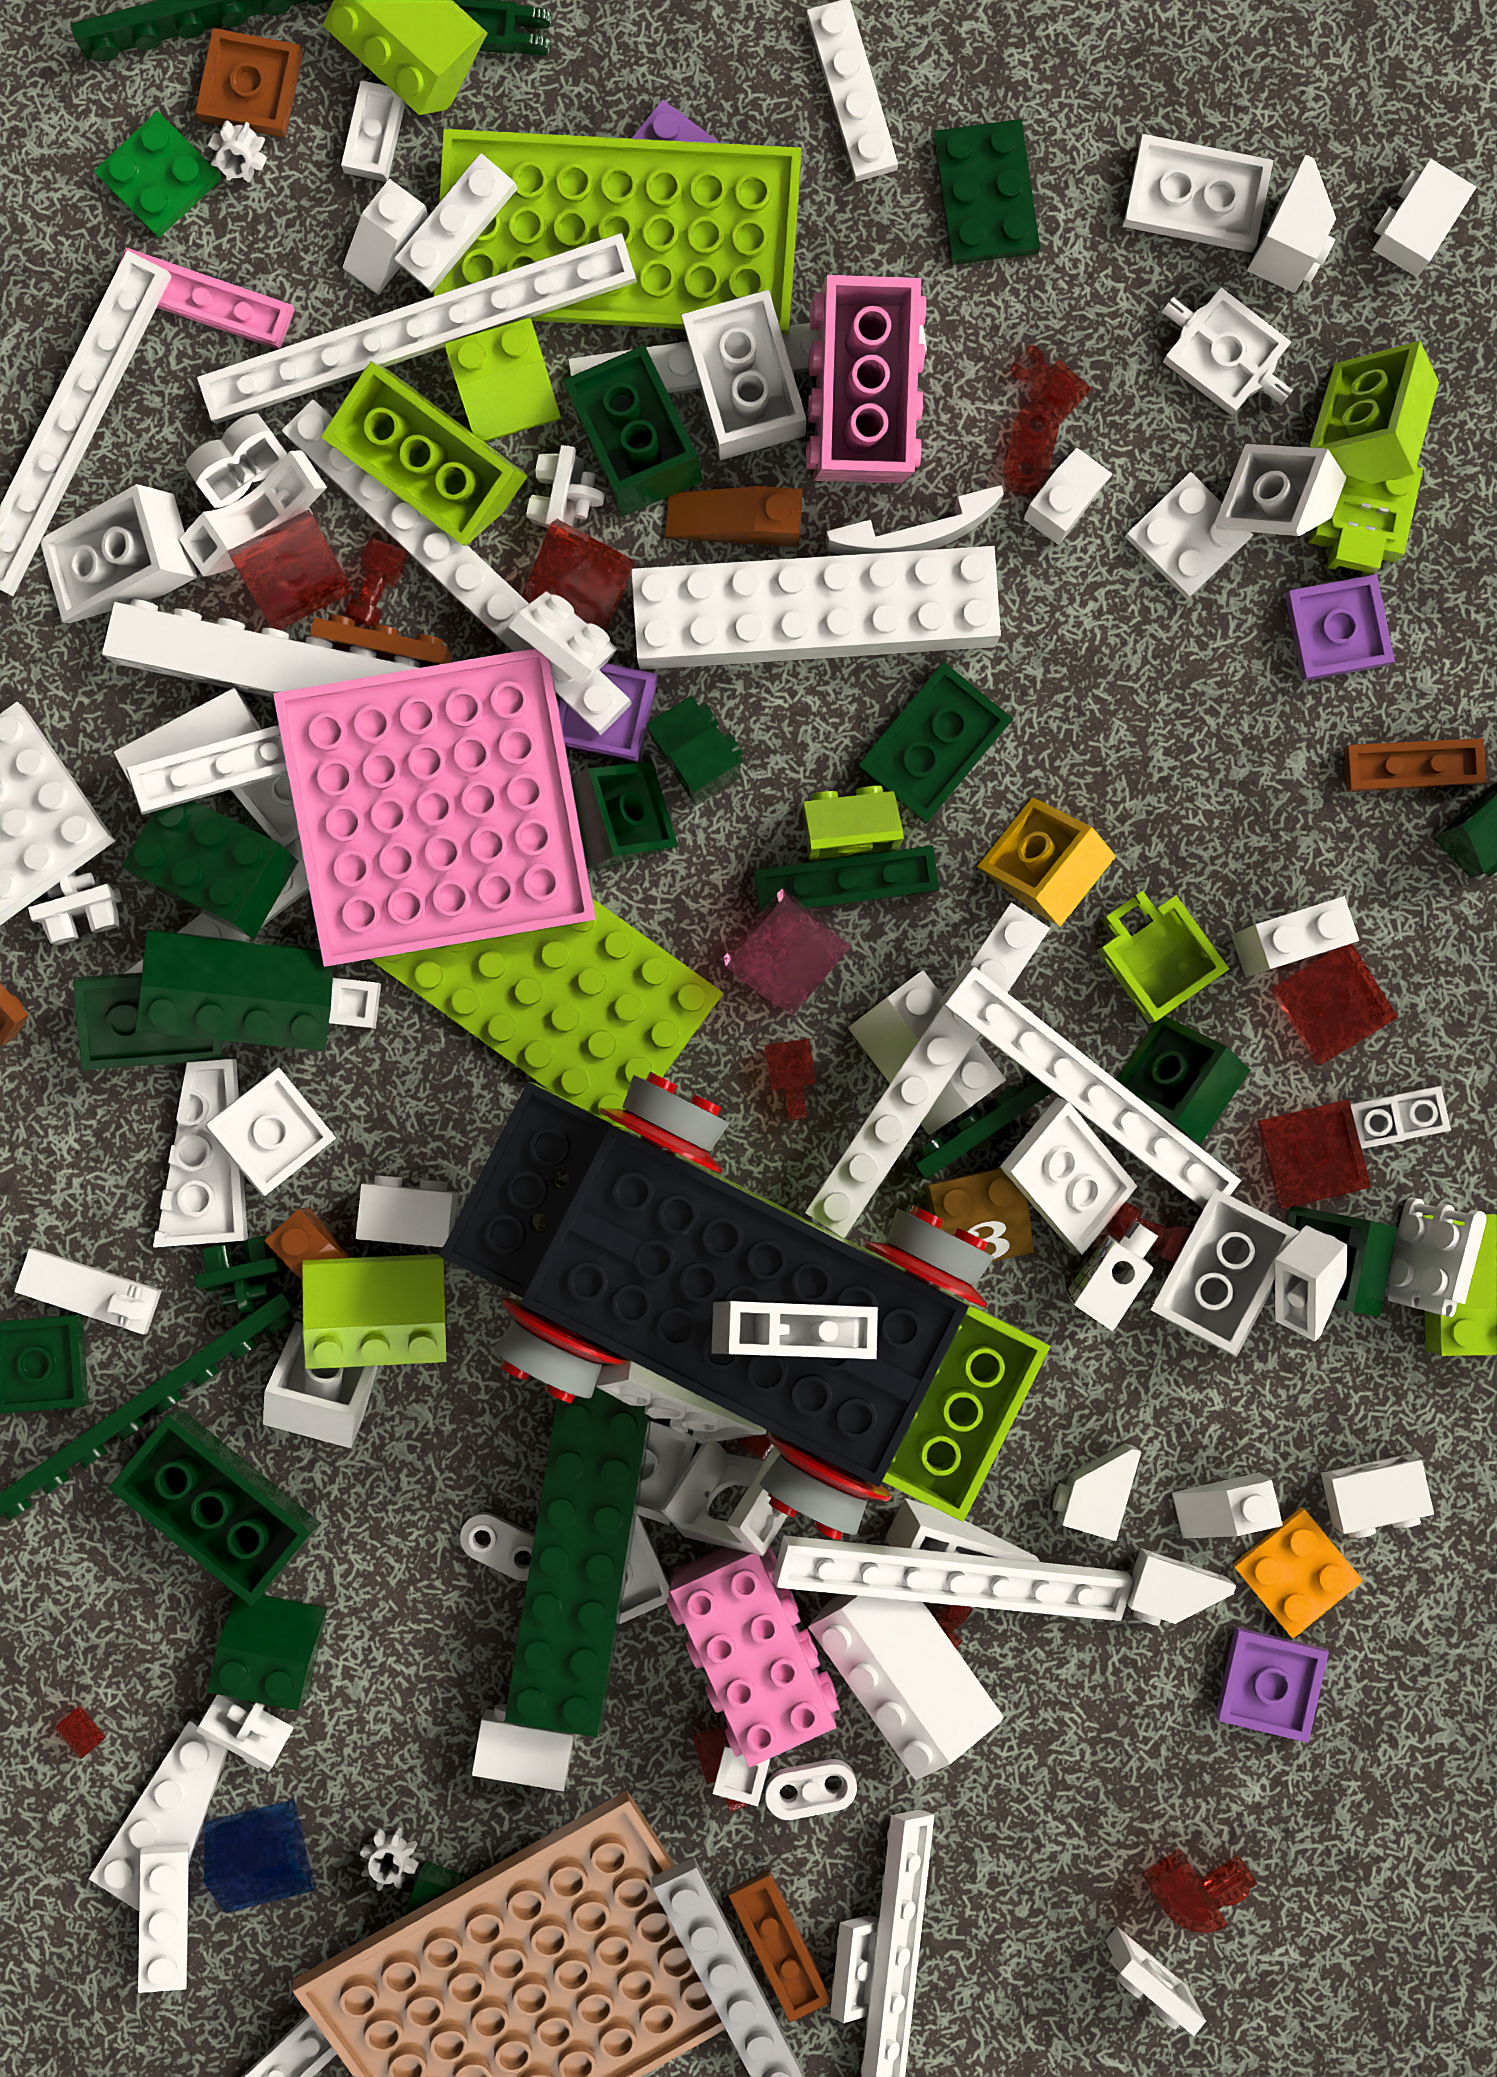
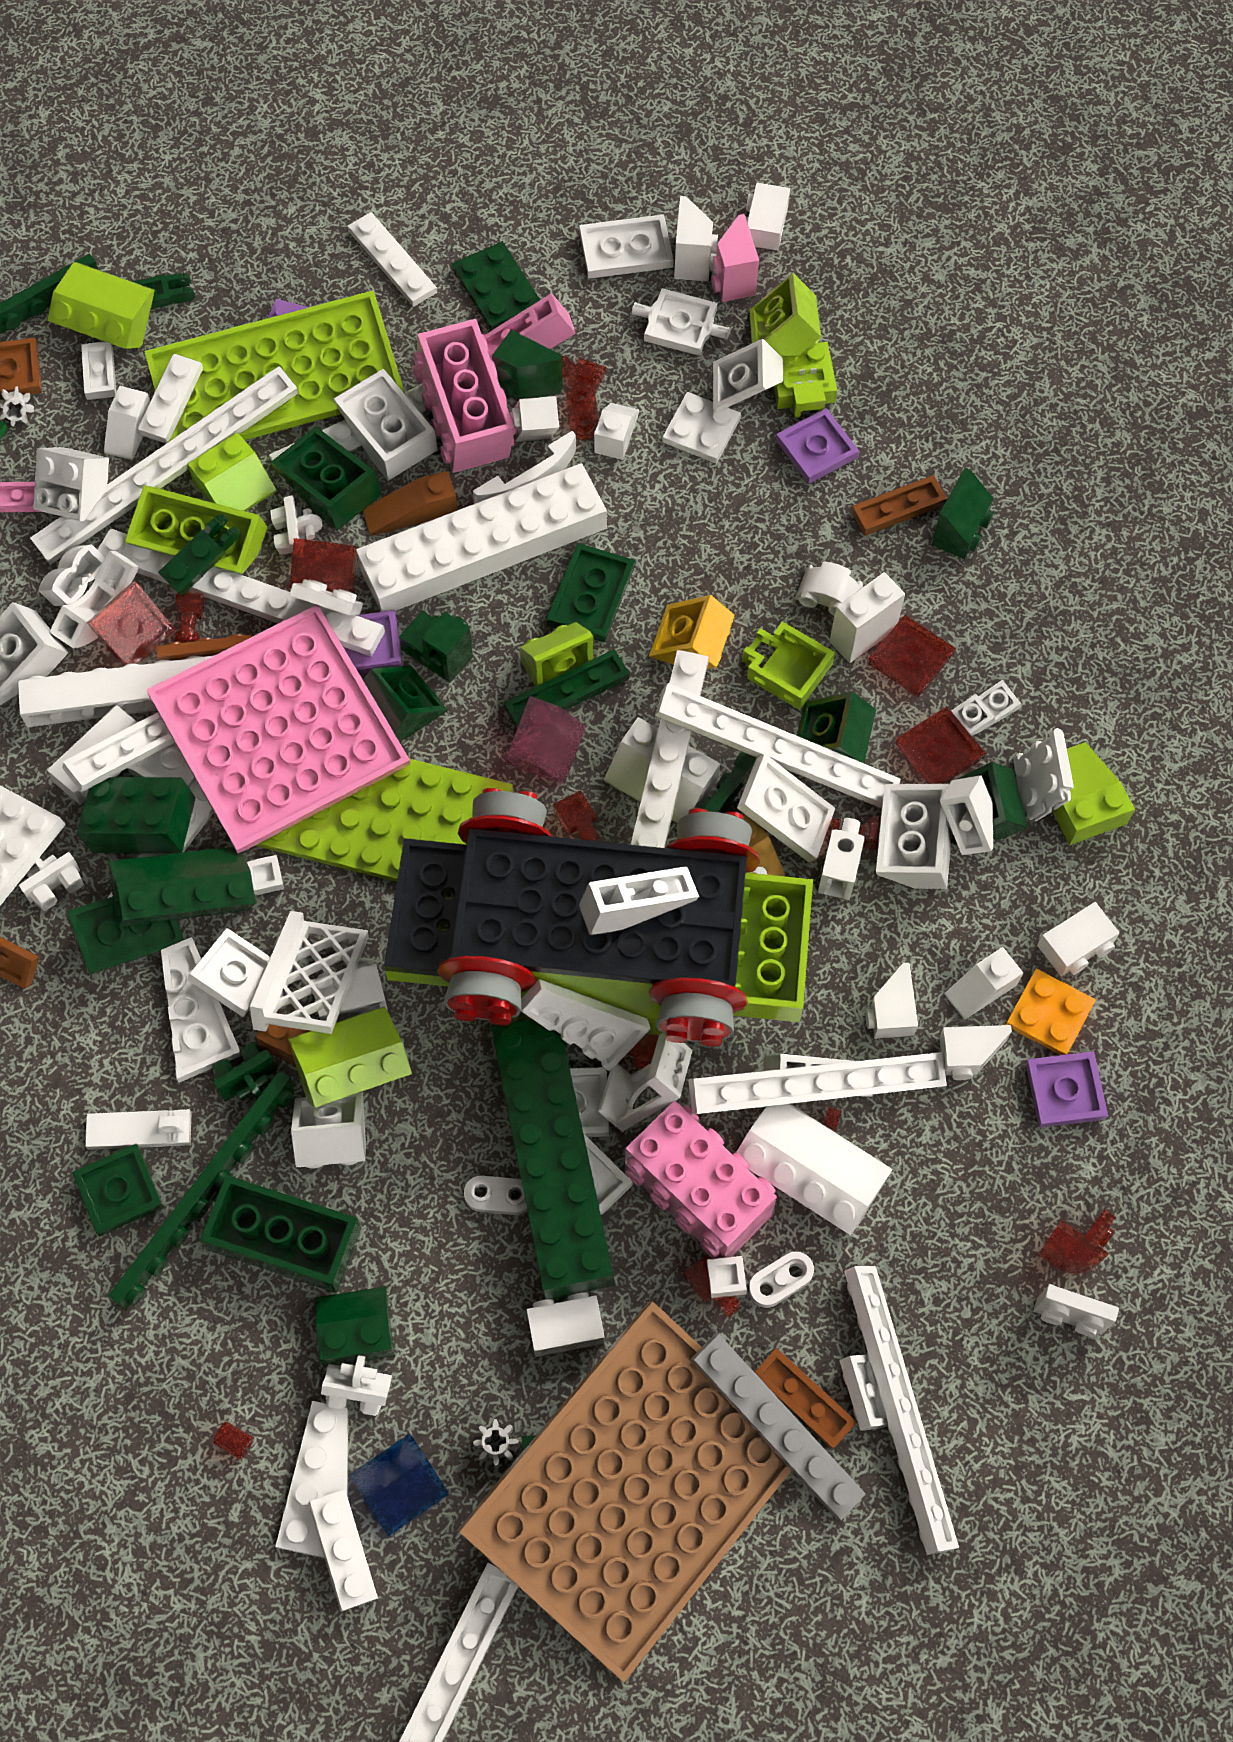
camera: 20 degrees left, 20 degrees down
none -> white slope [33,447,109,521]
none -> dark green hinge [158,514,241,596]
none -> white fence [250,911,368,1034]
none -> bright pink slope [484,293,576,361]
none -> dark green slope [492,330,563,401]
none -> white brick [510,396,559,442]
none -> bright pink slope [711,214,759,302]
none -> white cylinder [795,562,863,616]

